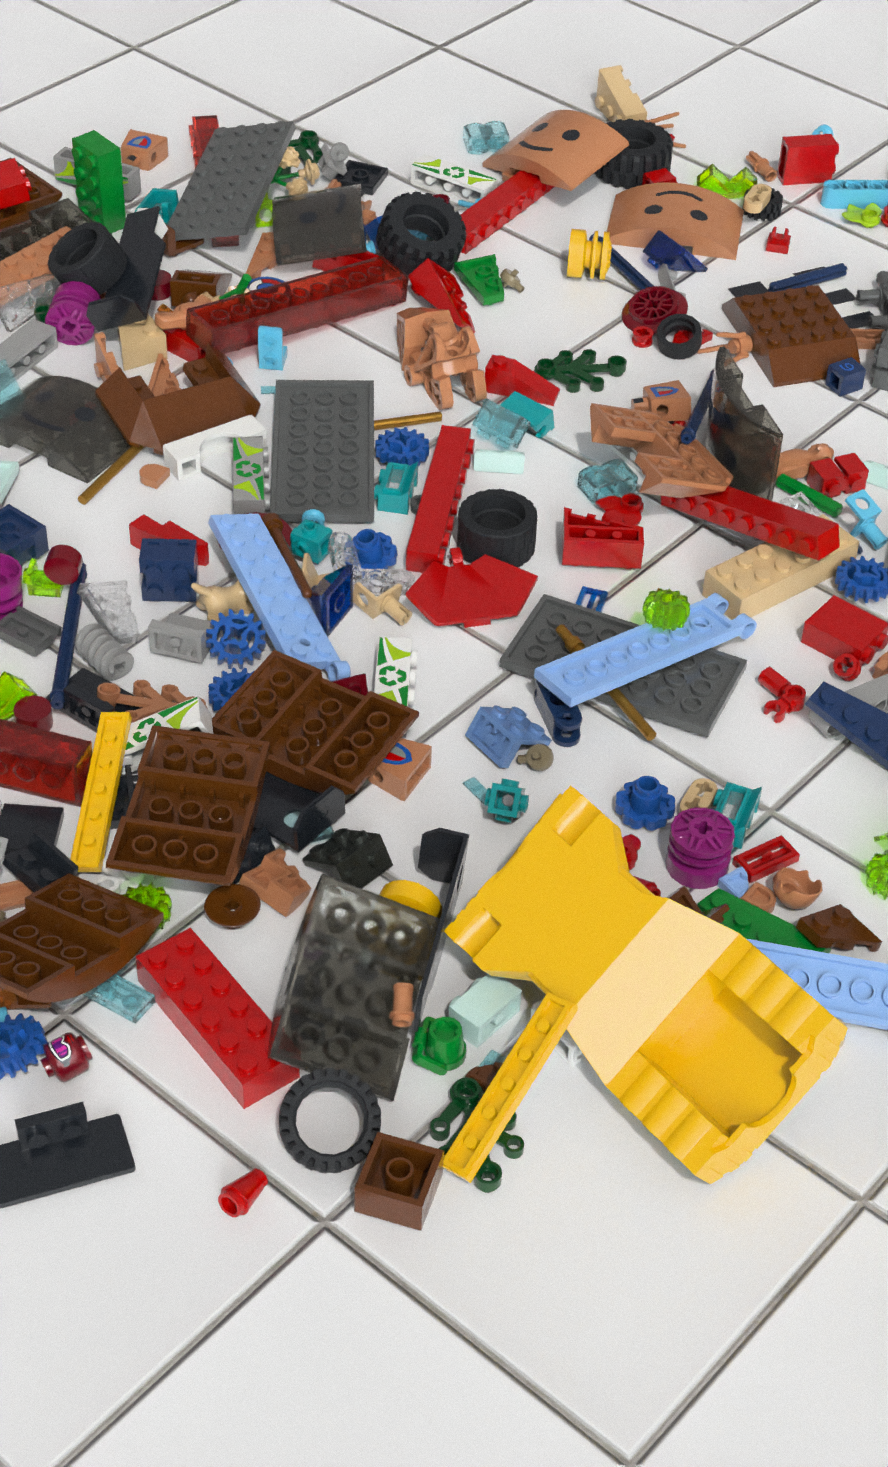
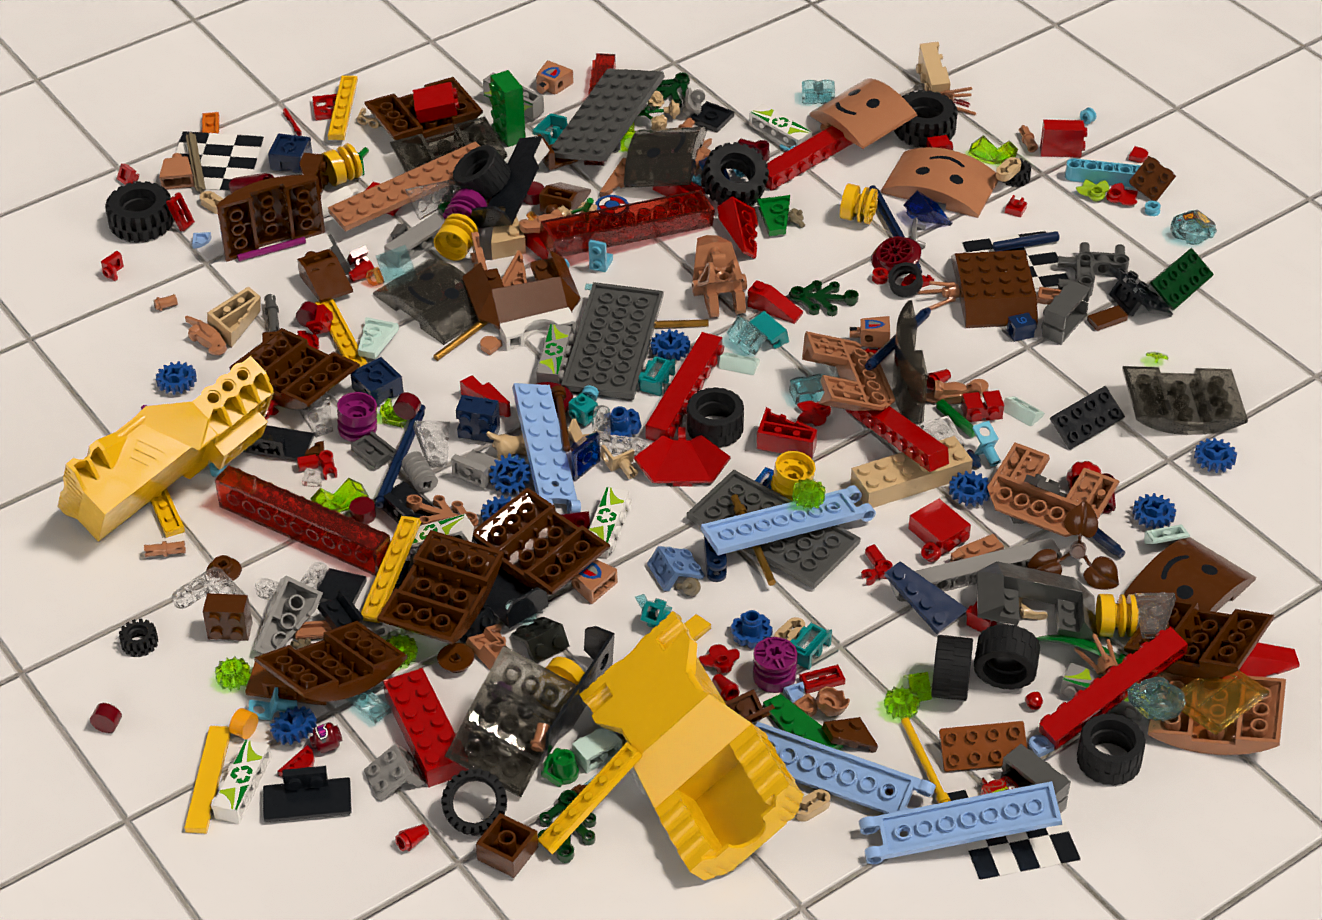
camera: 15 degrees right, 0 degrees up
none -> red tile [277,745,315,777]
none -> light grey bracket [364,743,426,801]
none -> yellow wheel [434,214,478,261]
none -> yellow wheel [771,451,816,502]

